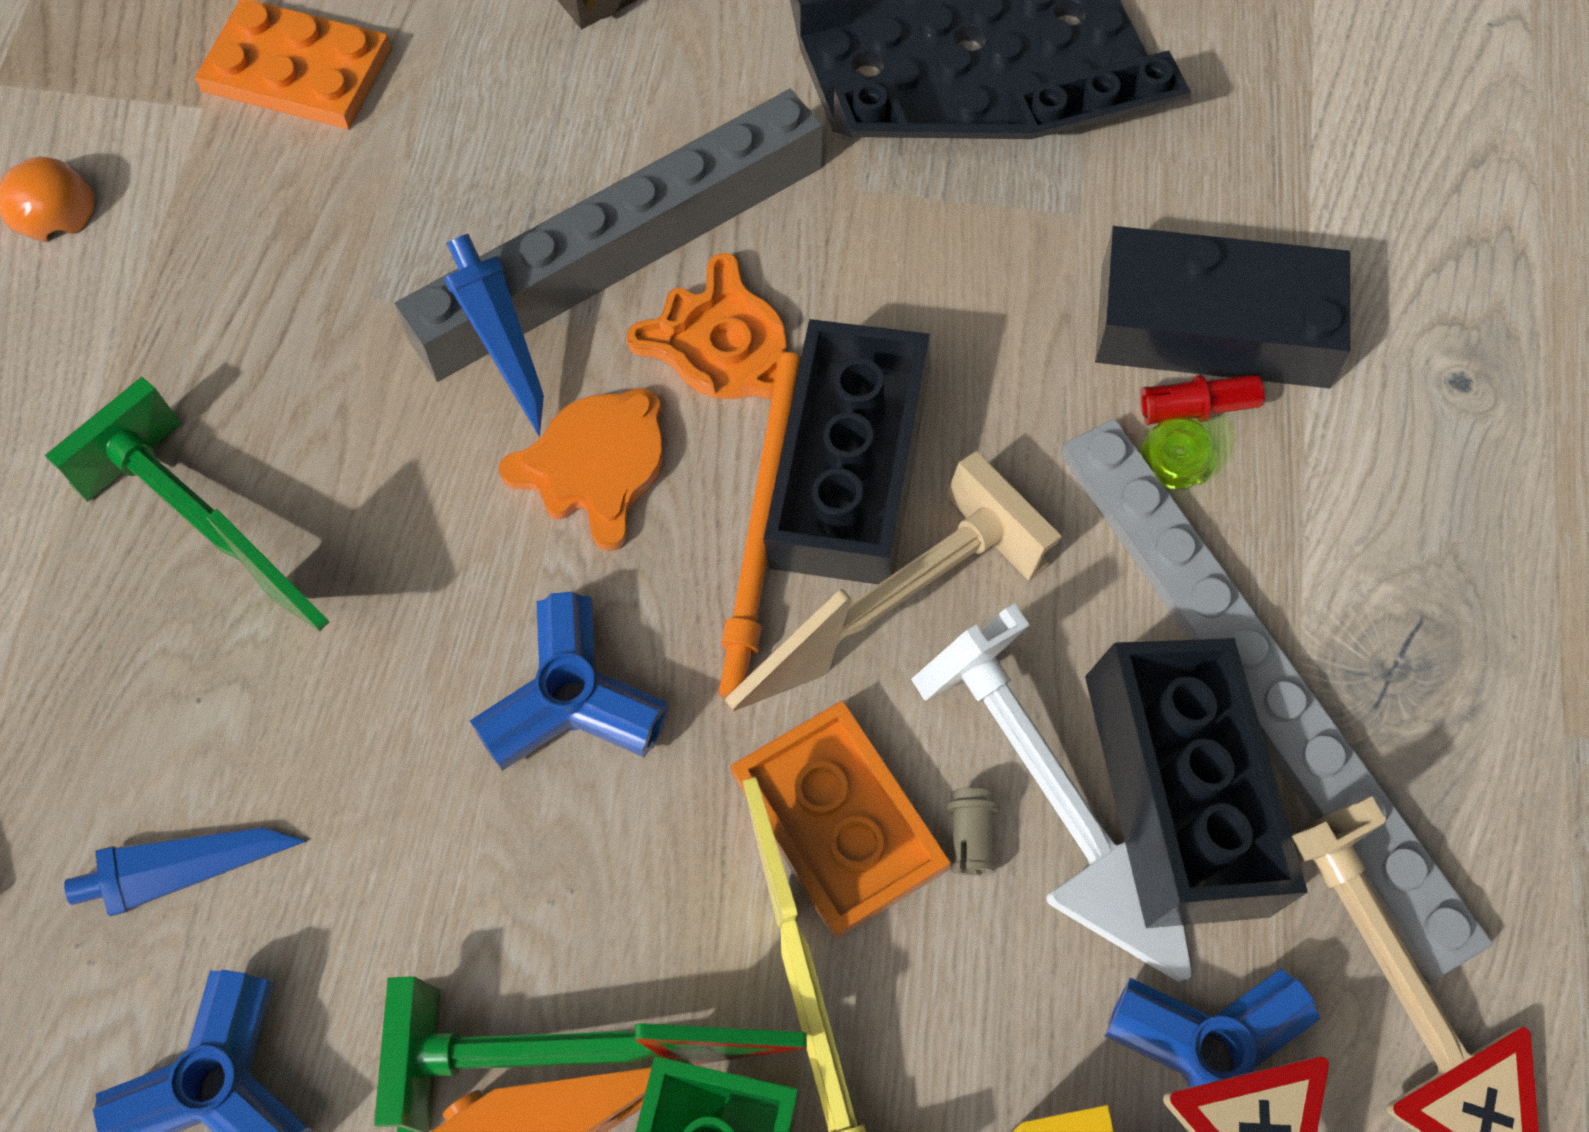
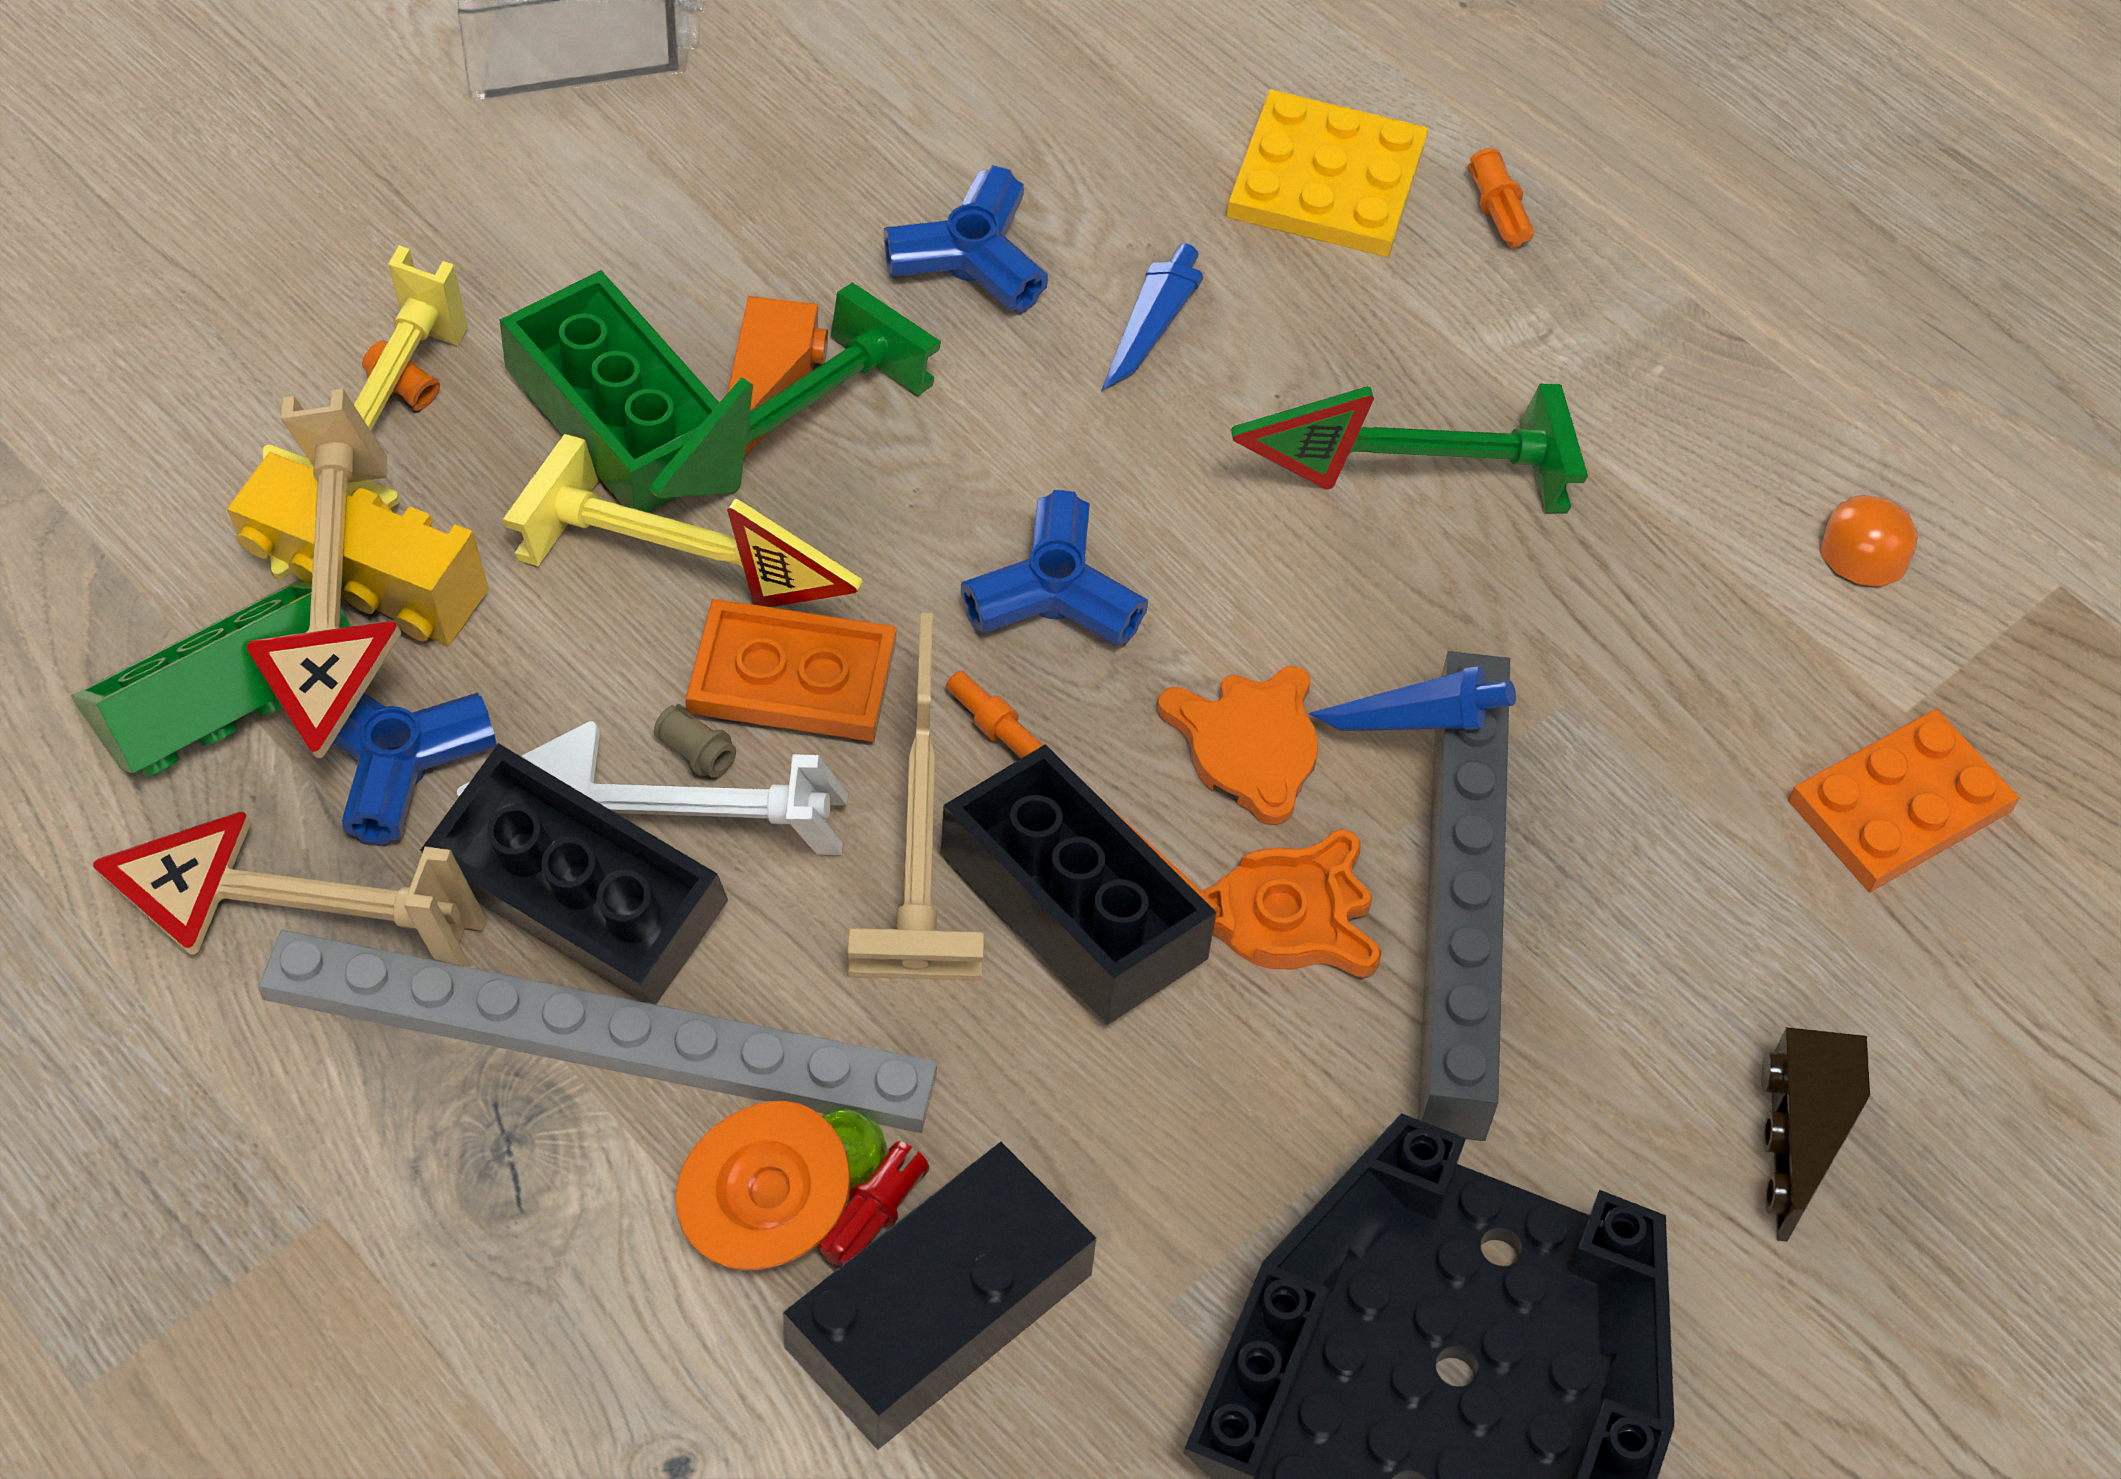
camera: 125 degrees right, 10 degrees down
none -> orange hat [675,1101,851,1270]

